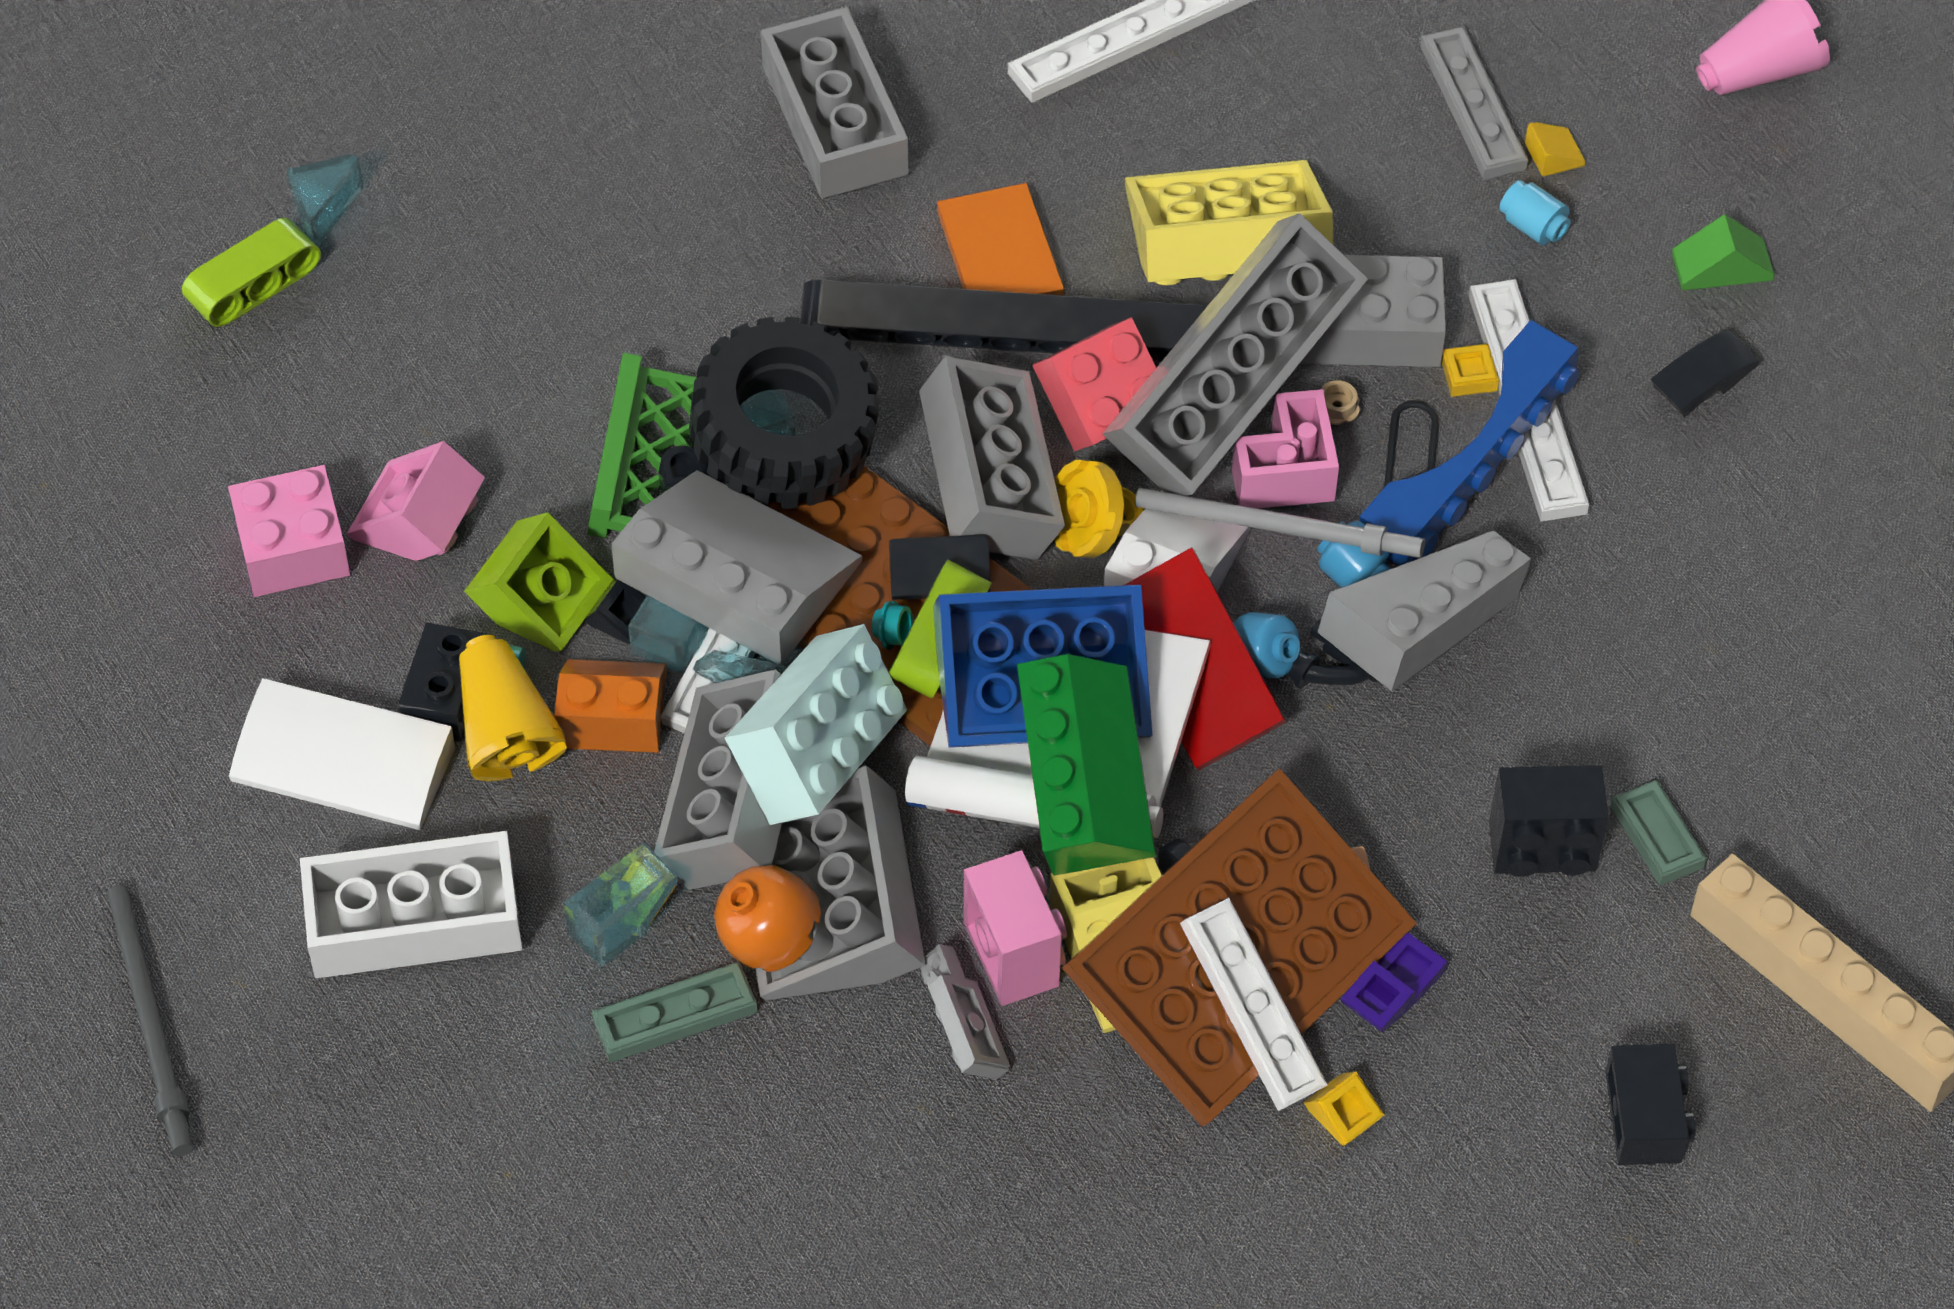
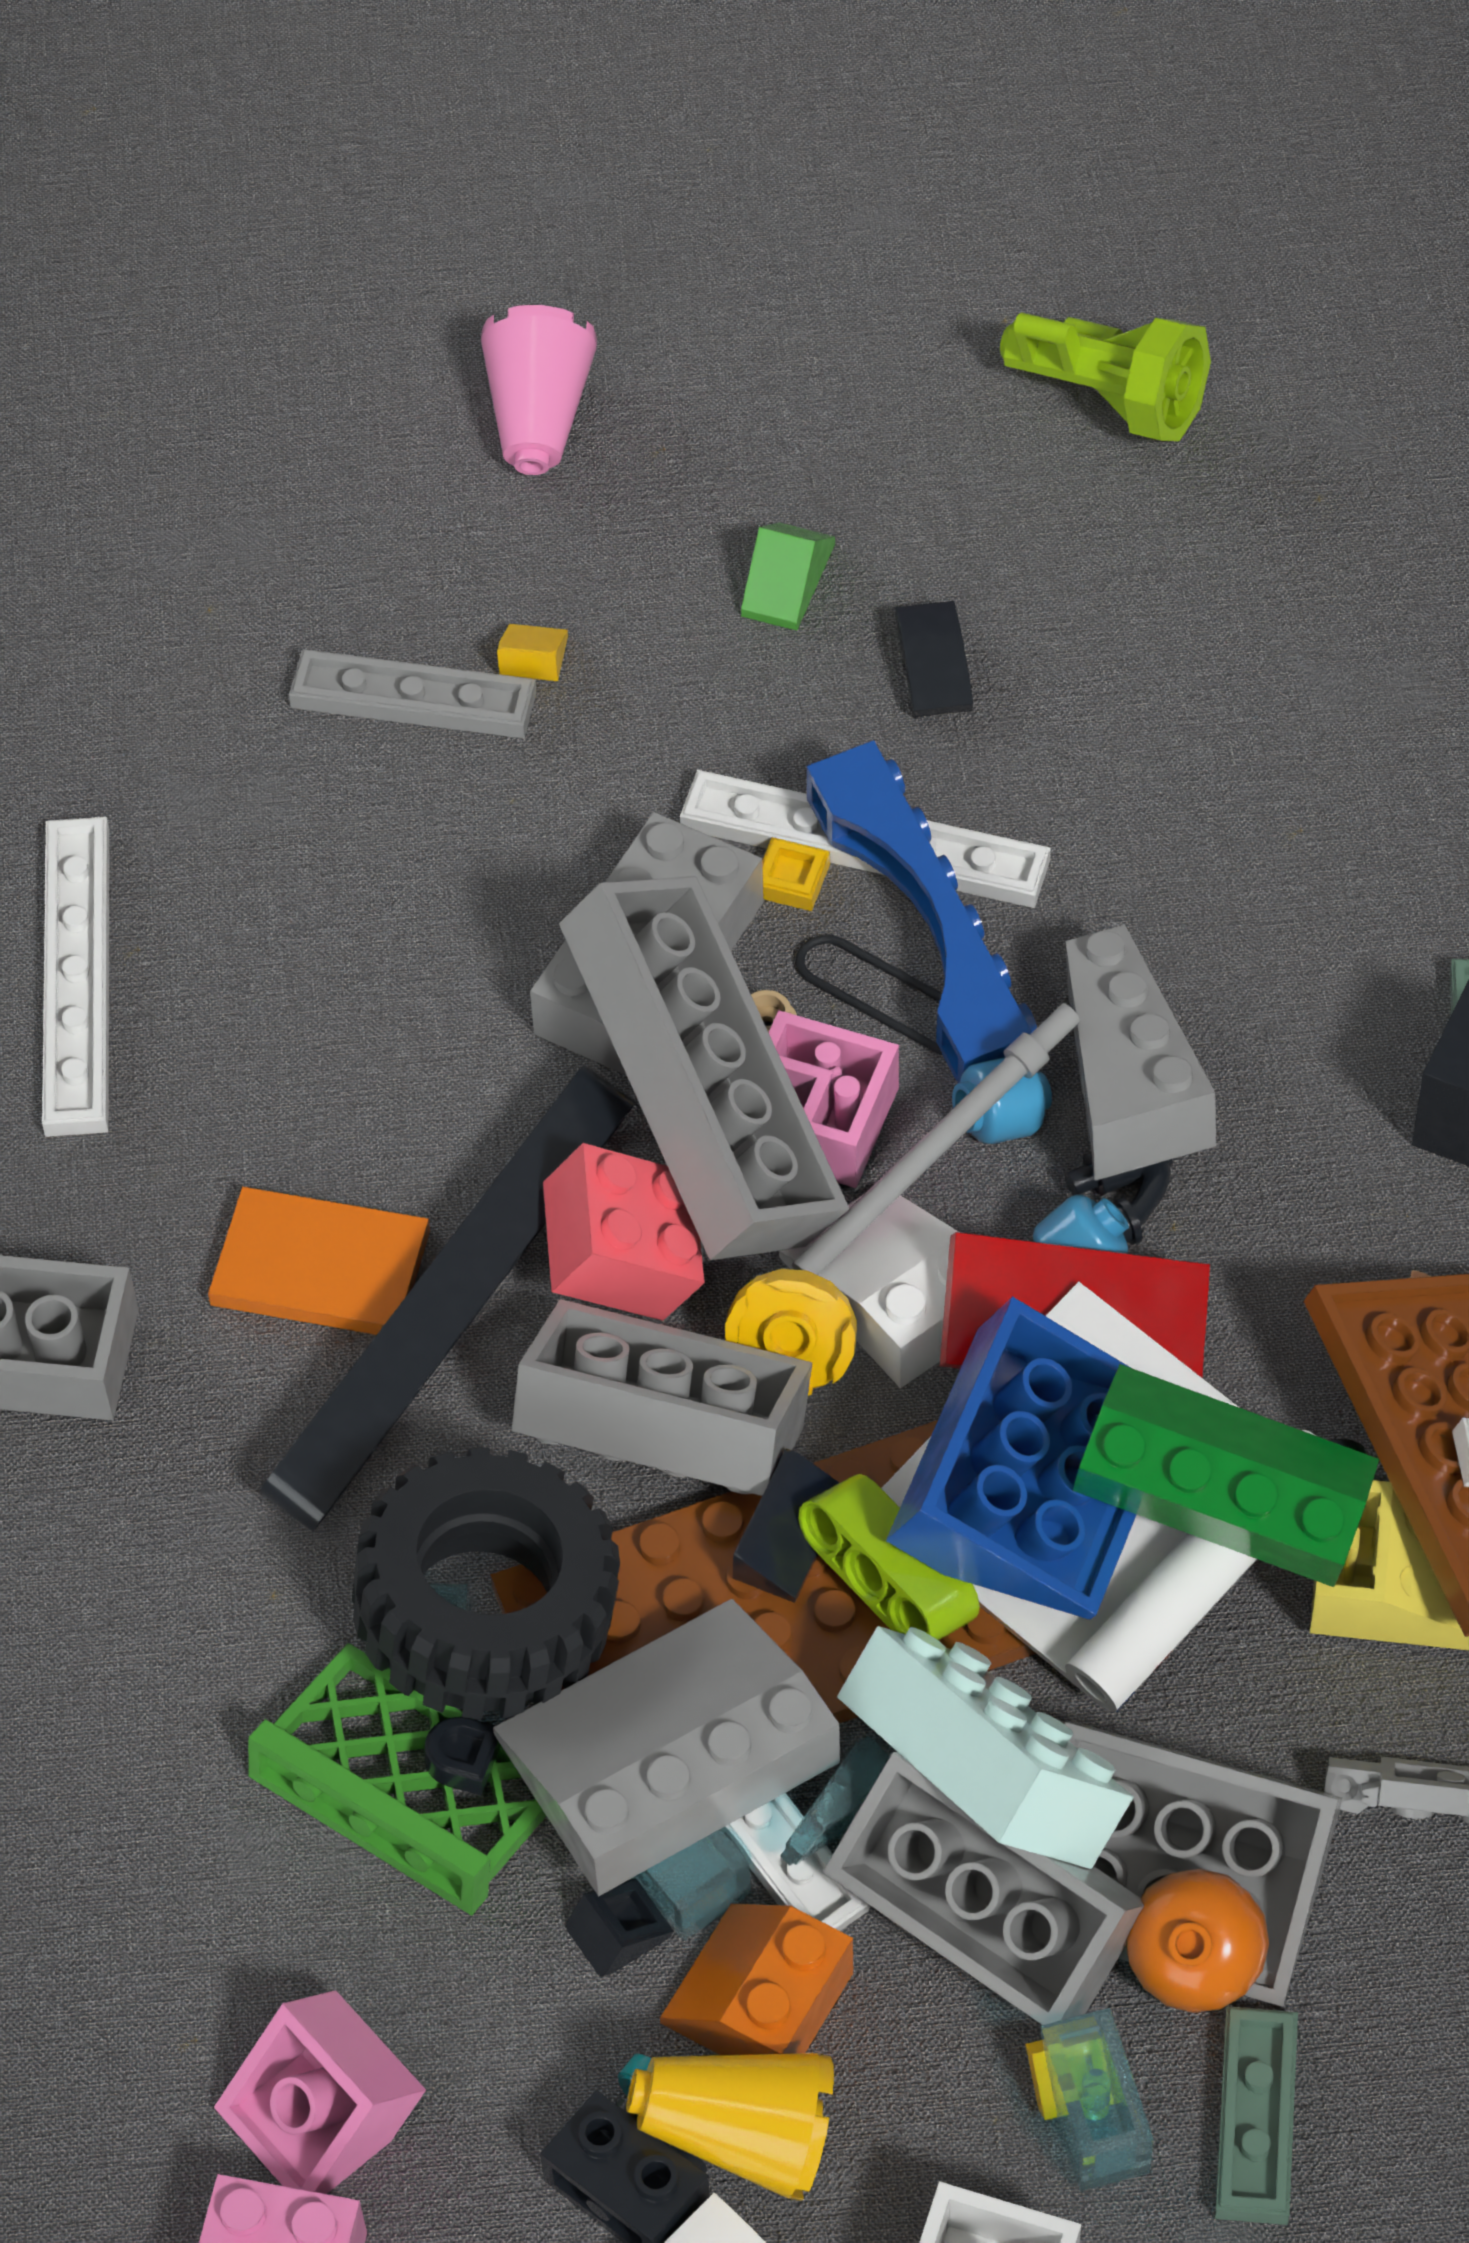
camera: 60 degrees left, 0 degrees up
lime slope [464,512,614,652] -> none
teal plate [872,601,913,650] -> none
bright pink brick [963,850,1067,1006] -> none
light yellow slope [1125,160,1333,285] -> none
medium azure brick [1499,180,1571,245] -> none

